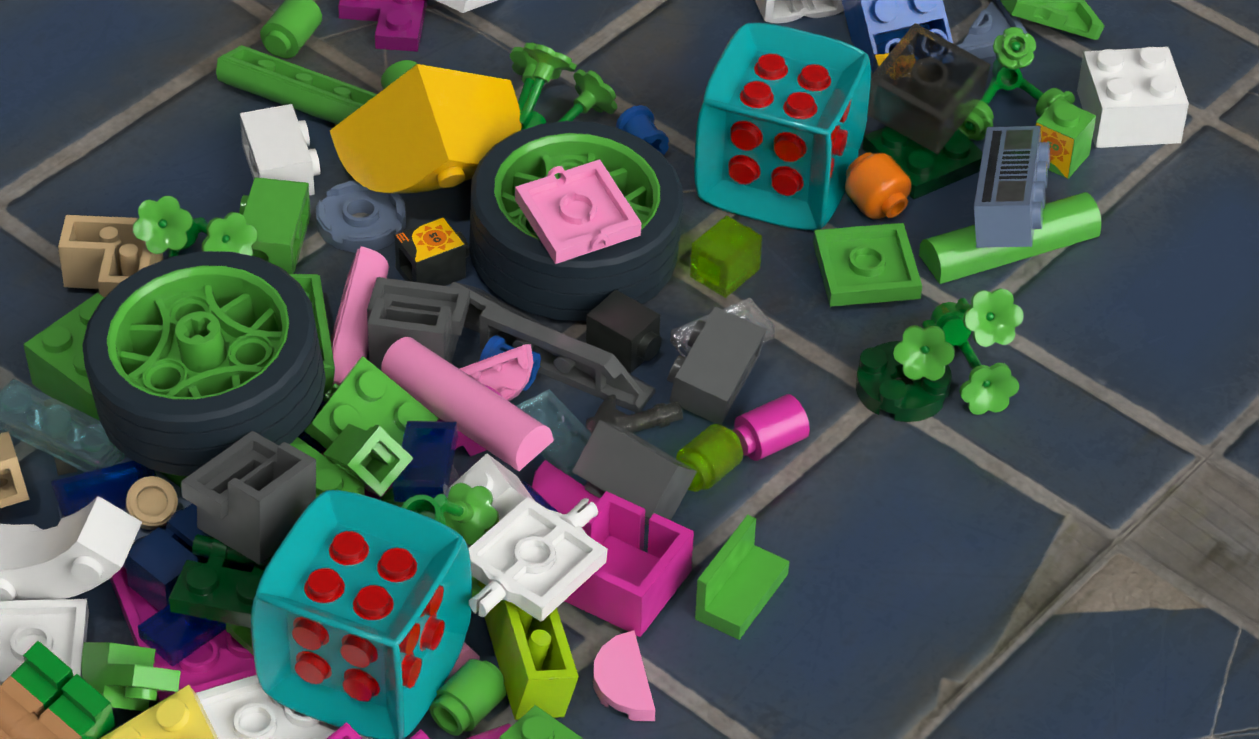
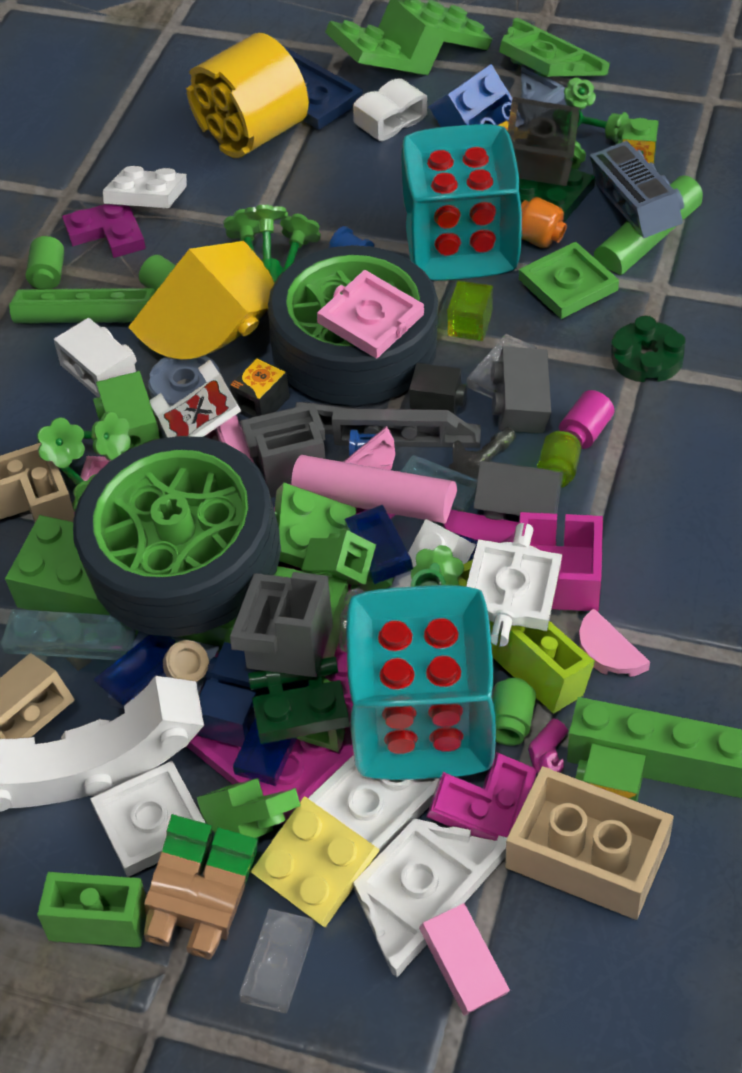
camera: 20 degrees left, 5 degrees up
bright green panel [695,514,789,640] -> none
bright green plant [893,288,1024,415] -> none
white brick [1077,47,1189,148] -> none
none -> white flag [149,360,241,438]

